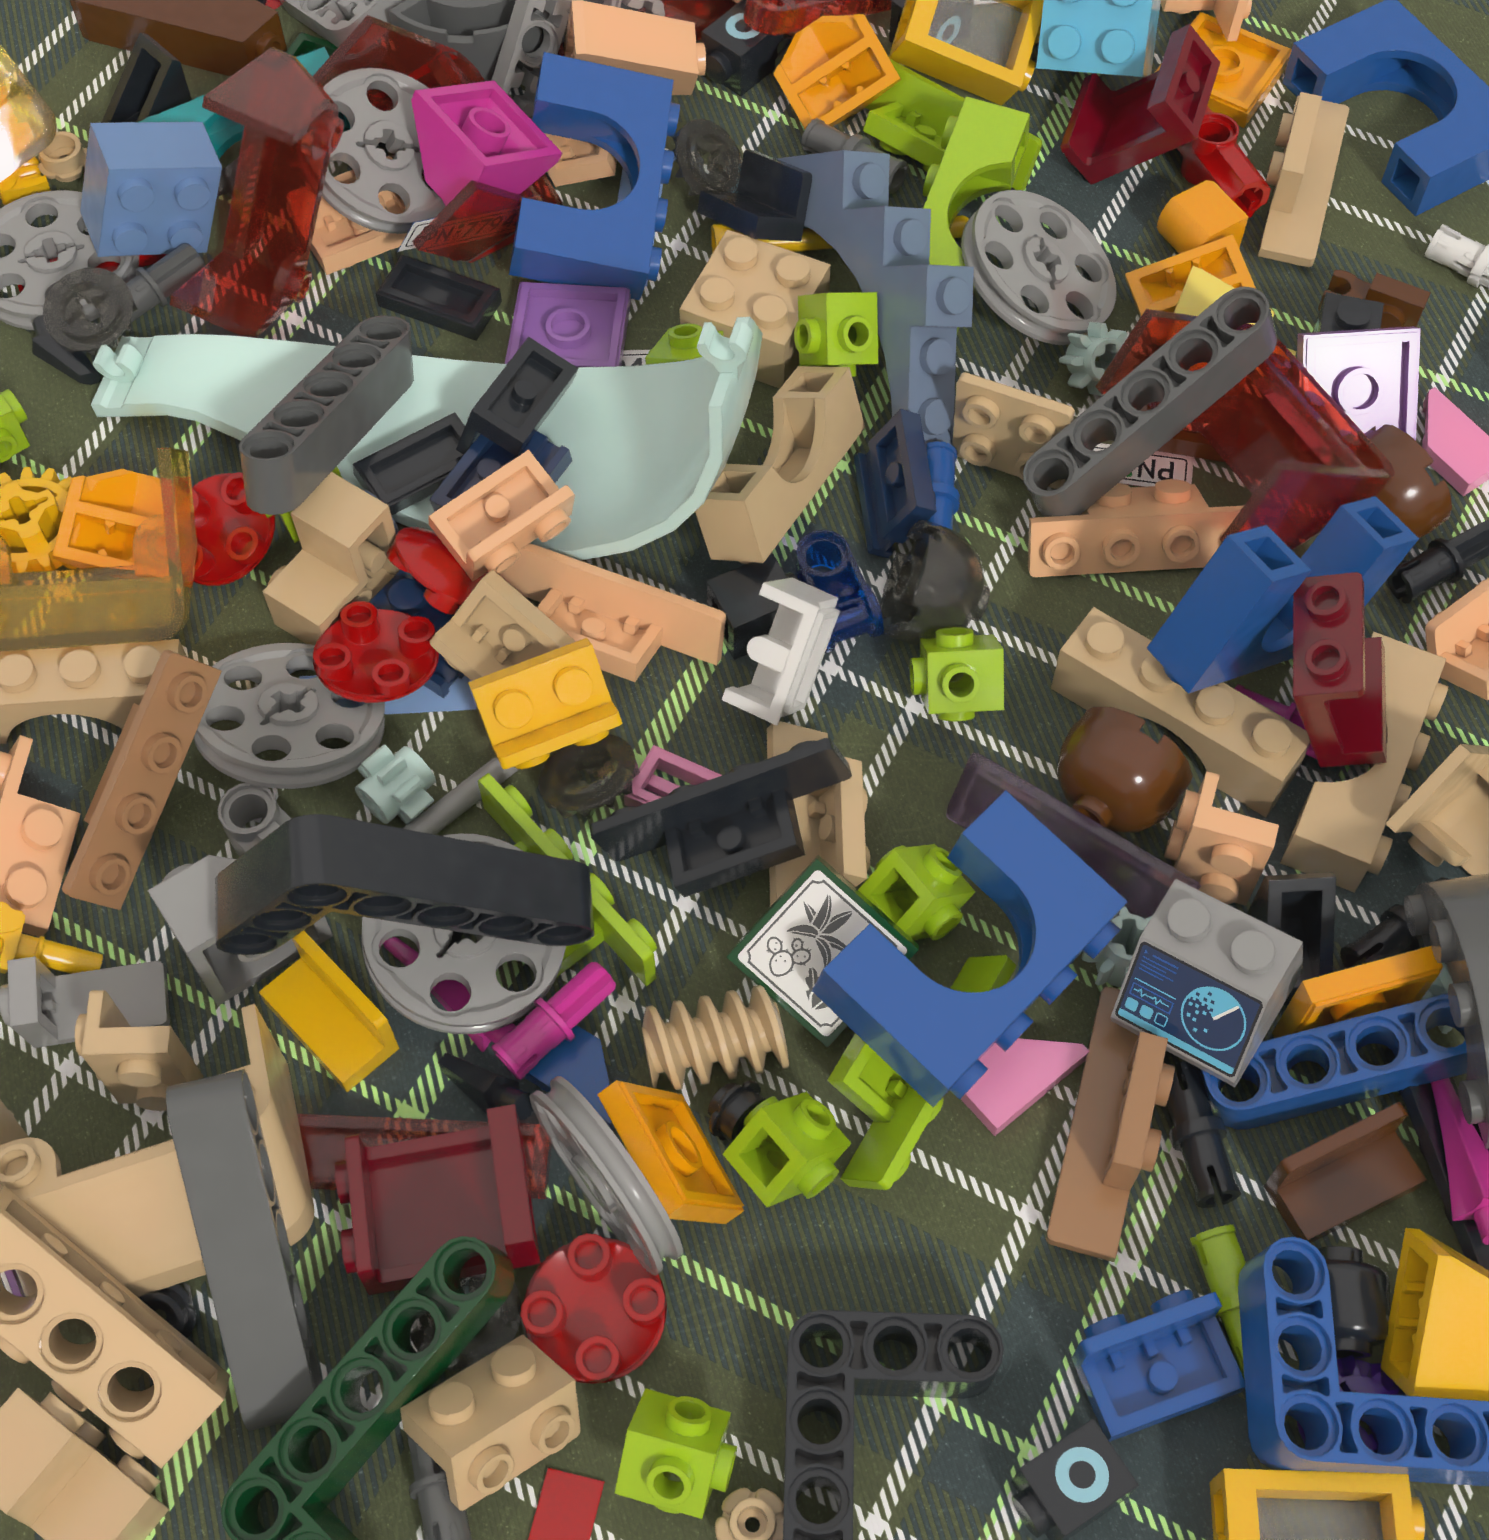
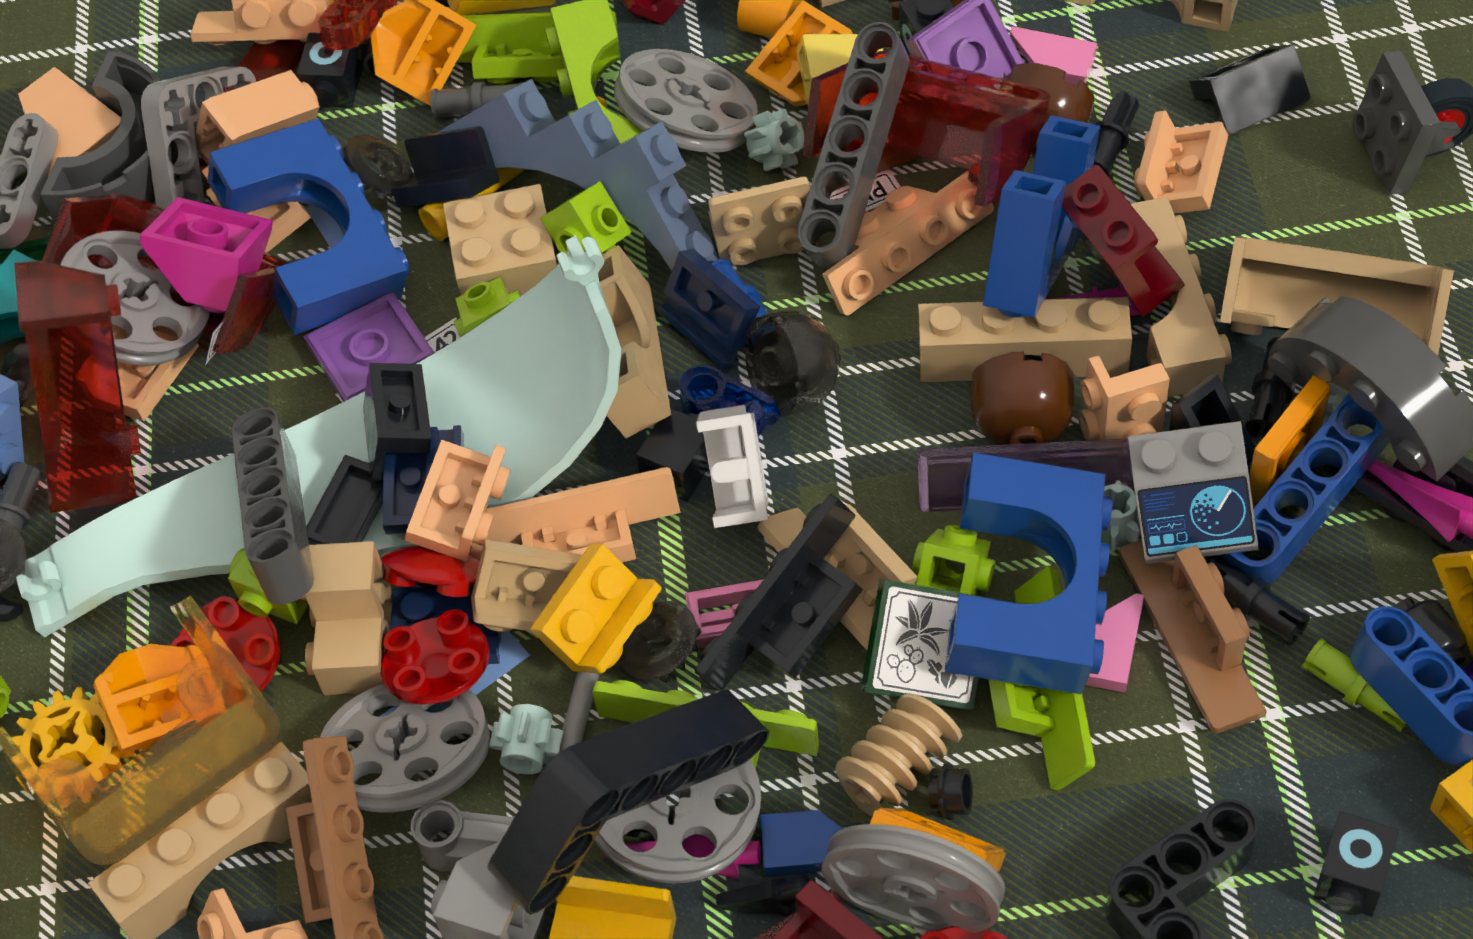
camera: 30 degrees left, 5 degrees down
black tile [376,255,502,341] -> none
dark pink axle [491,962,616,1080] -> none
lime brick [723,1091,851,1208] -> none
lime brick [909,627,1004,722] -> none
blue bracket [1071,1289,1245,1442] -> none
reddish brown panel [1263,1102,1427,1243] -> none

